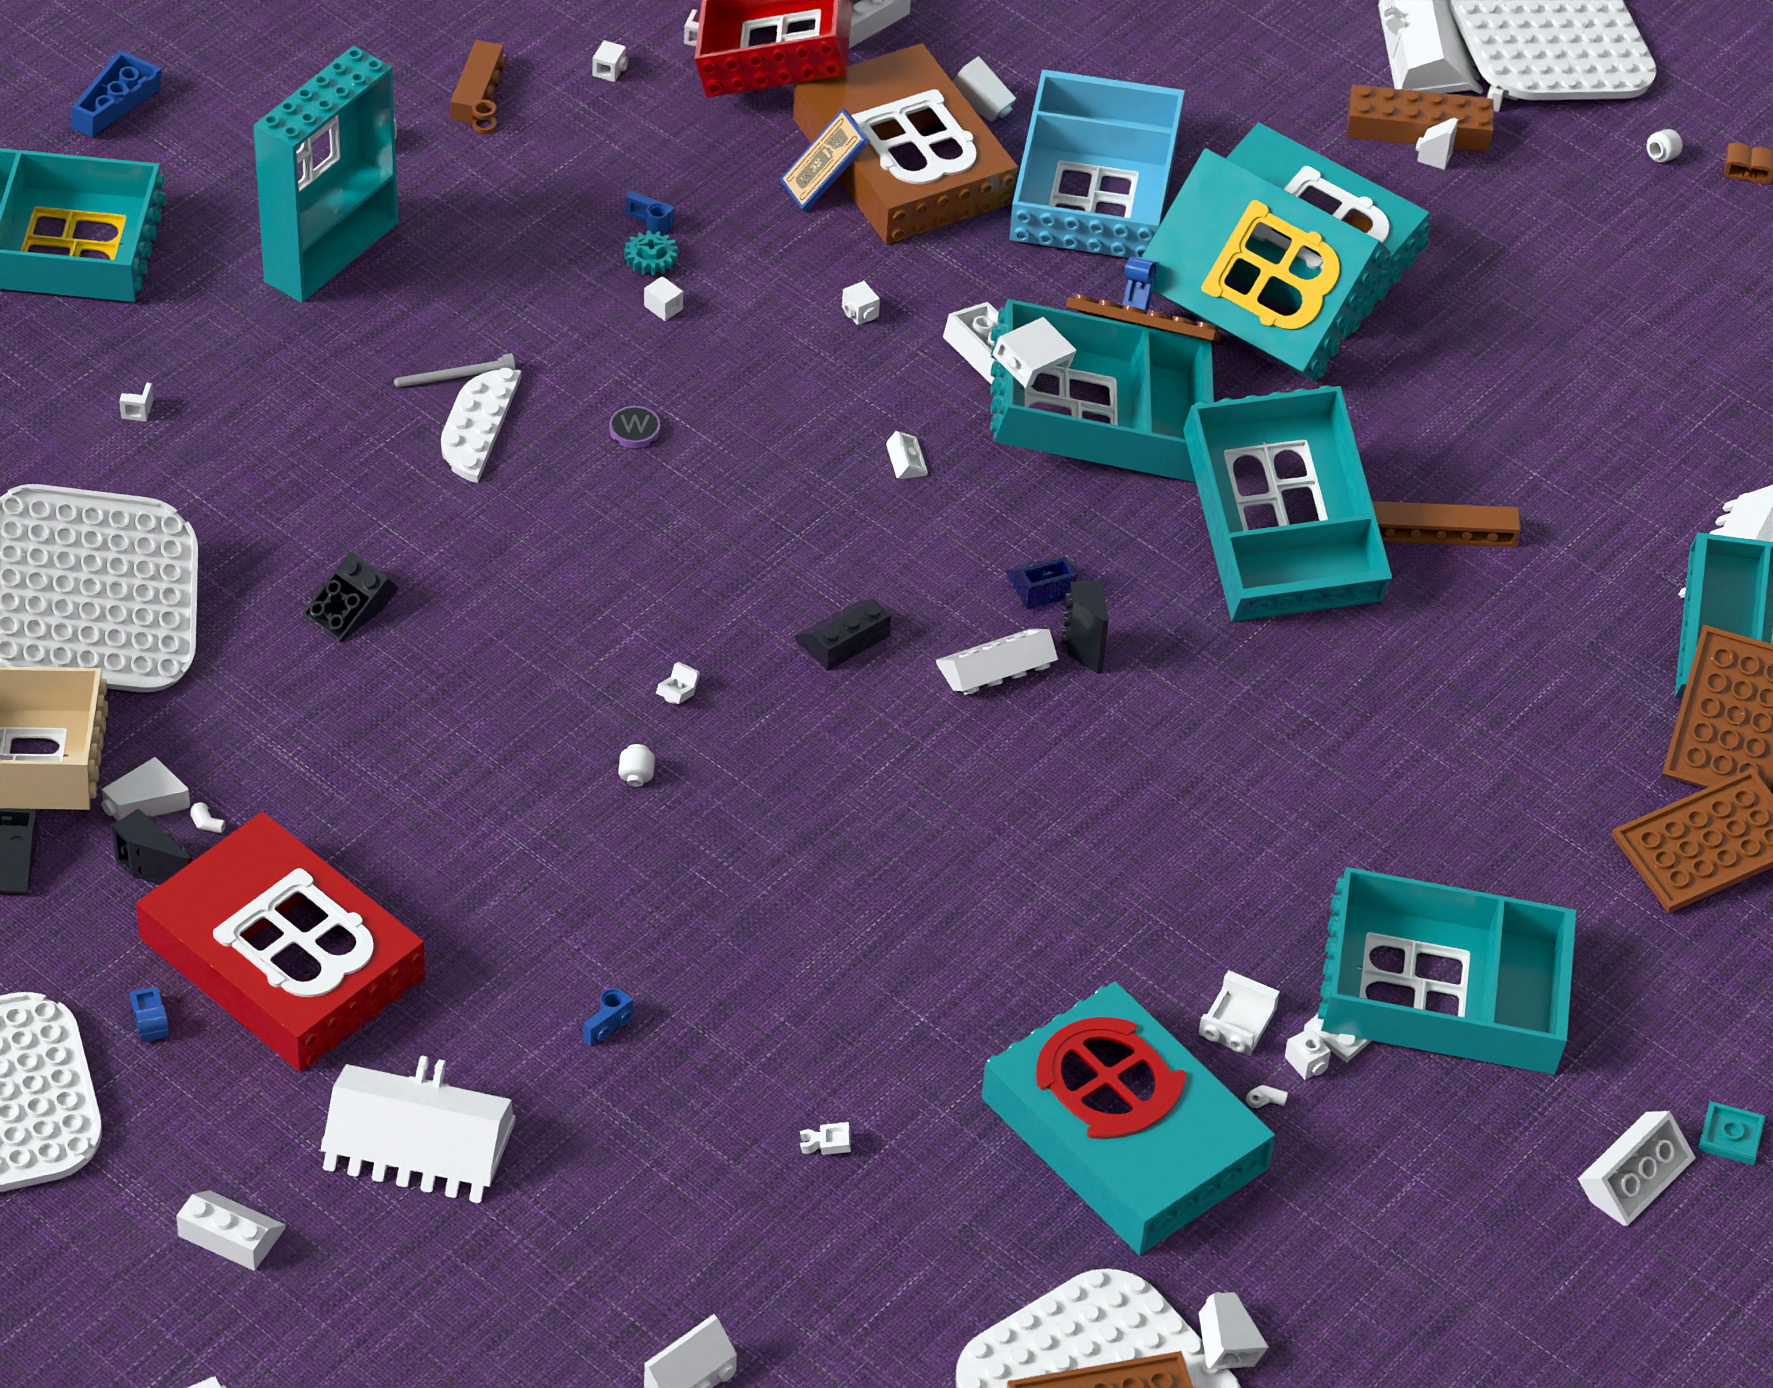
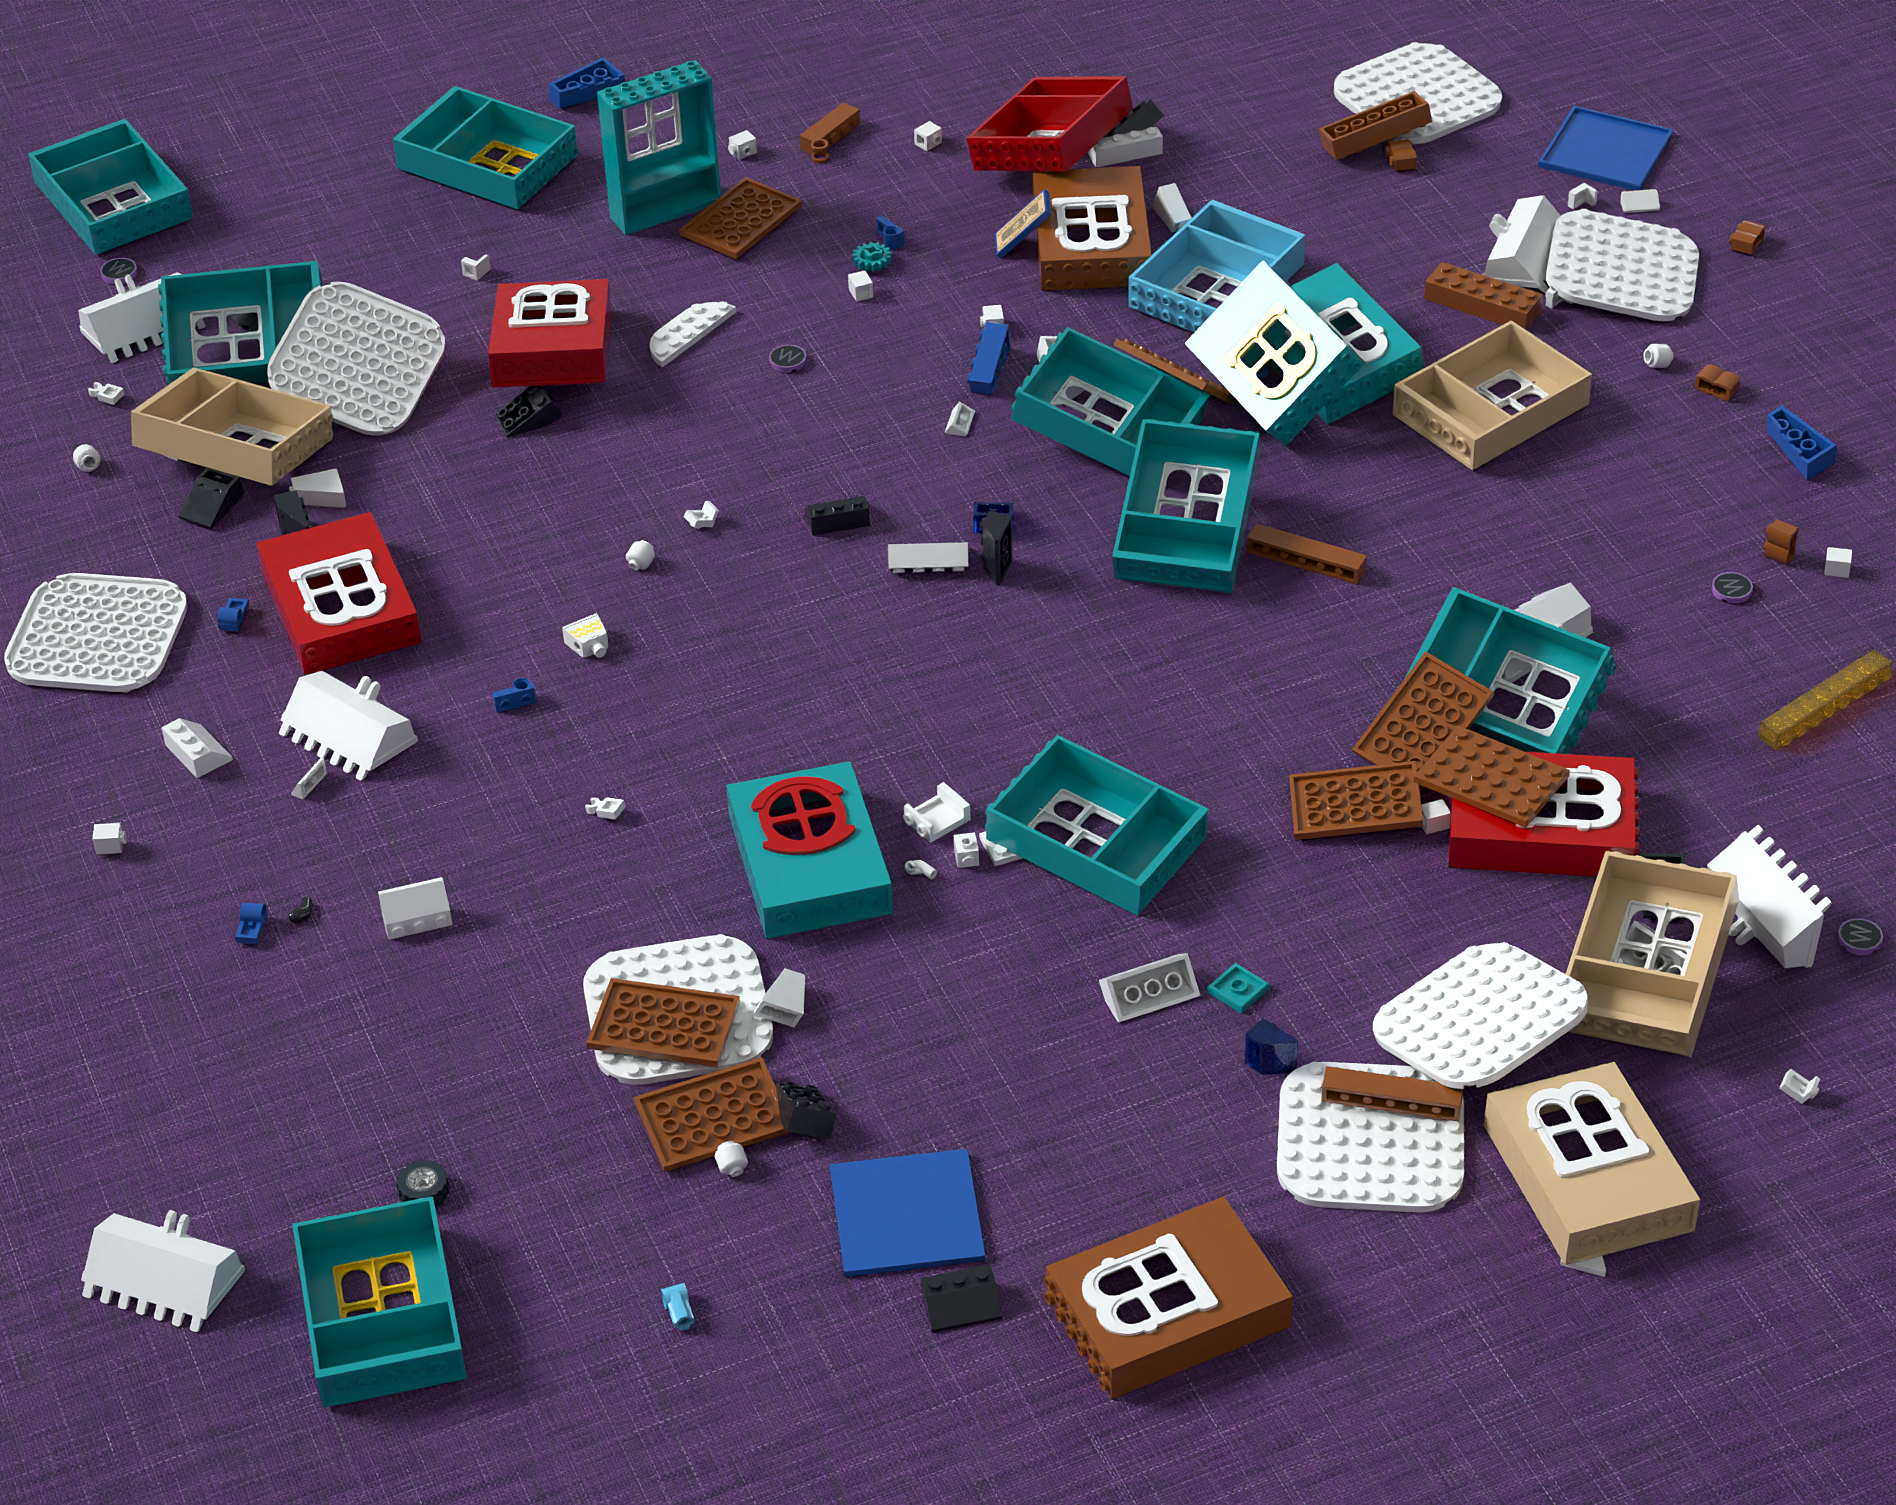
camera: 30 degrees right, 5 degrees down
white arm [190,802,225,834] -> none
light grey piece [394,353,516,388] -> none
white panel [992,317,1077,388] -> none
blue plate [1122,256,1160,311] -> none
white slope [1416,118,1458,170] -> none
none -> white slope [291,758,327,799]
none -> red panel [488,279,611,388]
none -> white torso [562,613,608,658]
none -> dark orange plate [679,177,802,259]
none -> blue wedge [967,322,1011,395]
none -> tan panel [1393,321,1592,470]

